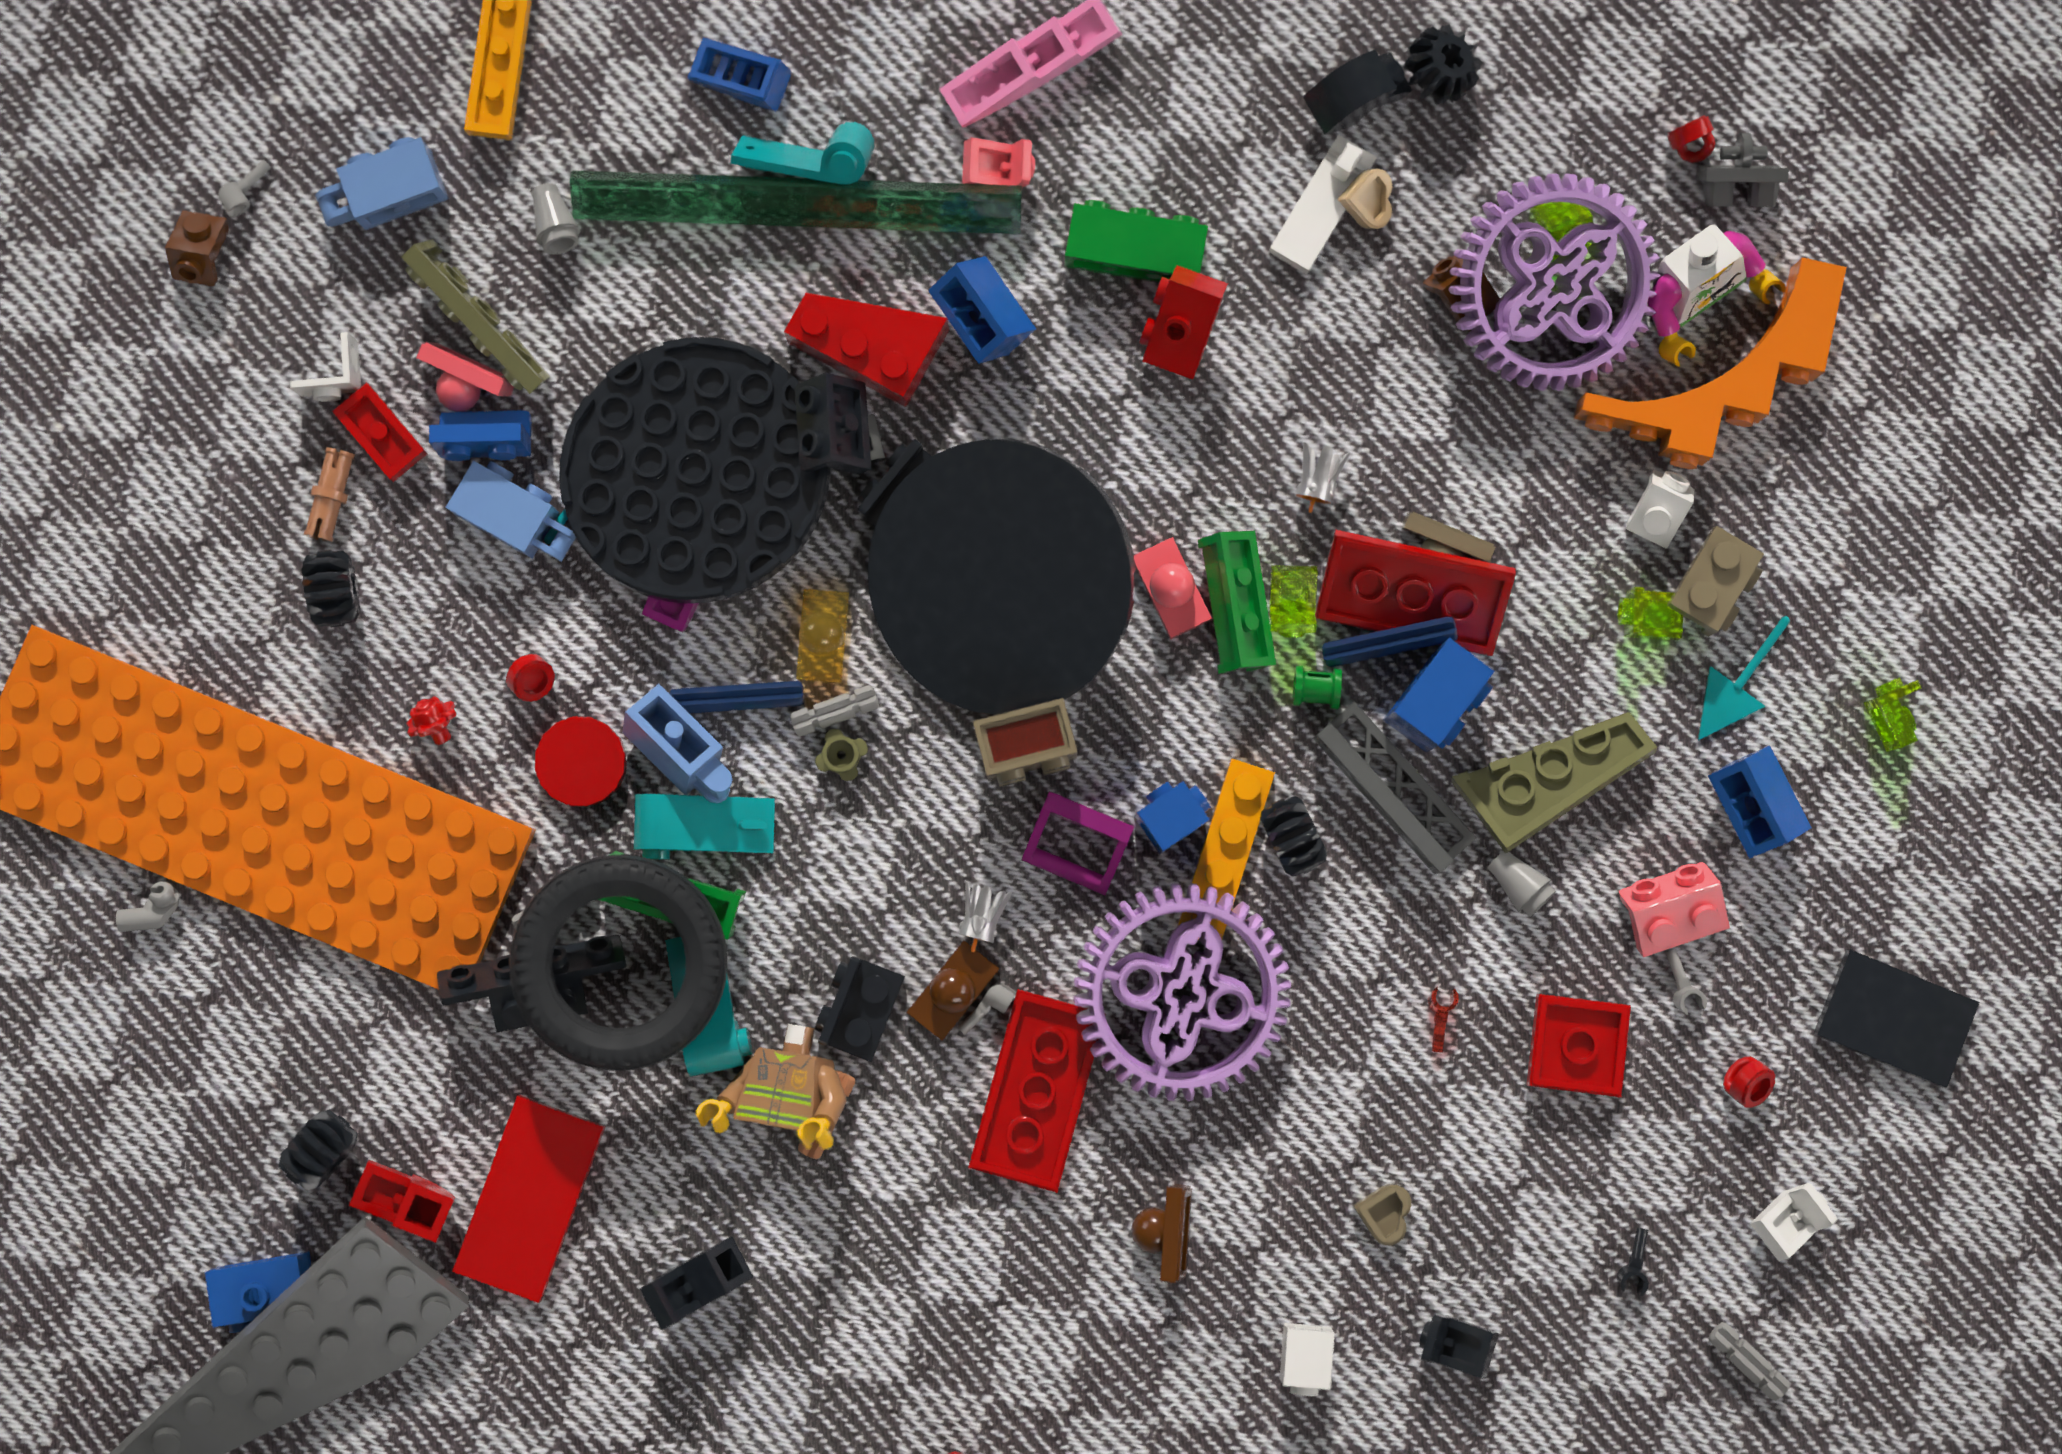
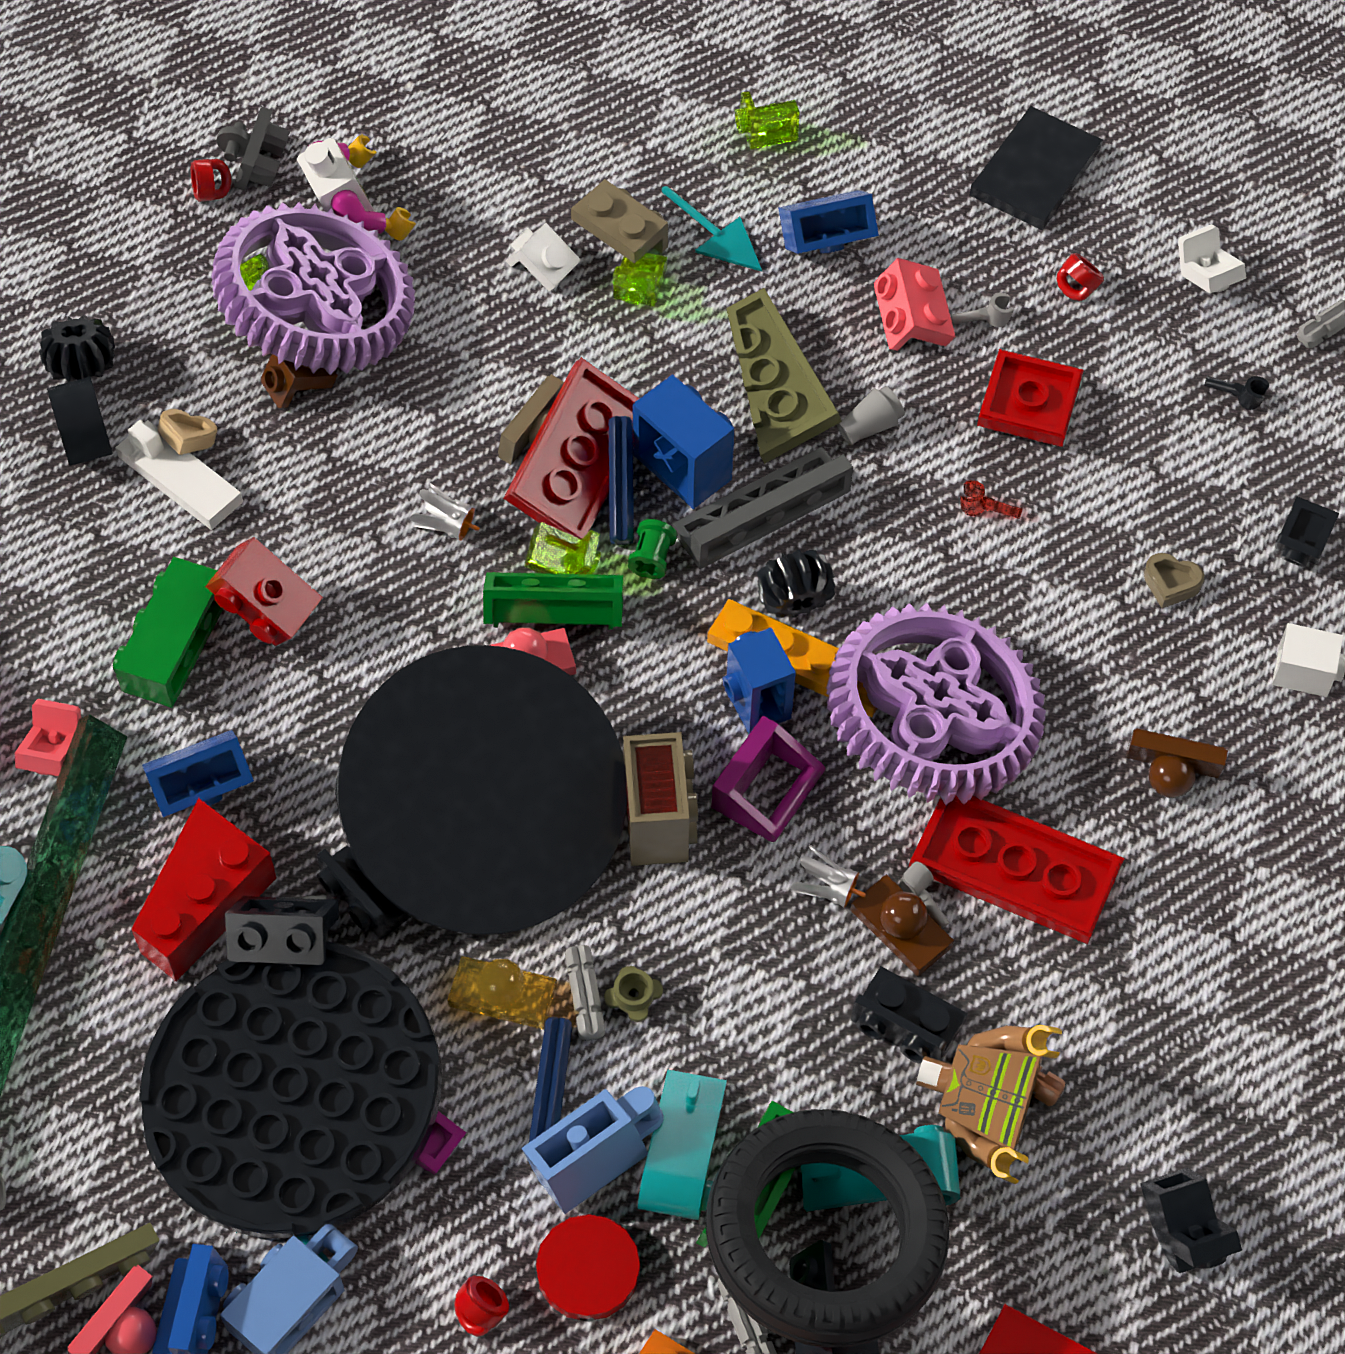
camera: 85 degrees left, 25 degrees down
orange arch [1574,257,1847,469] -> none

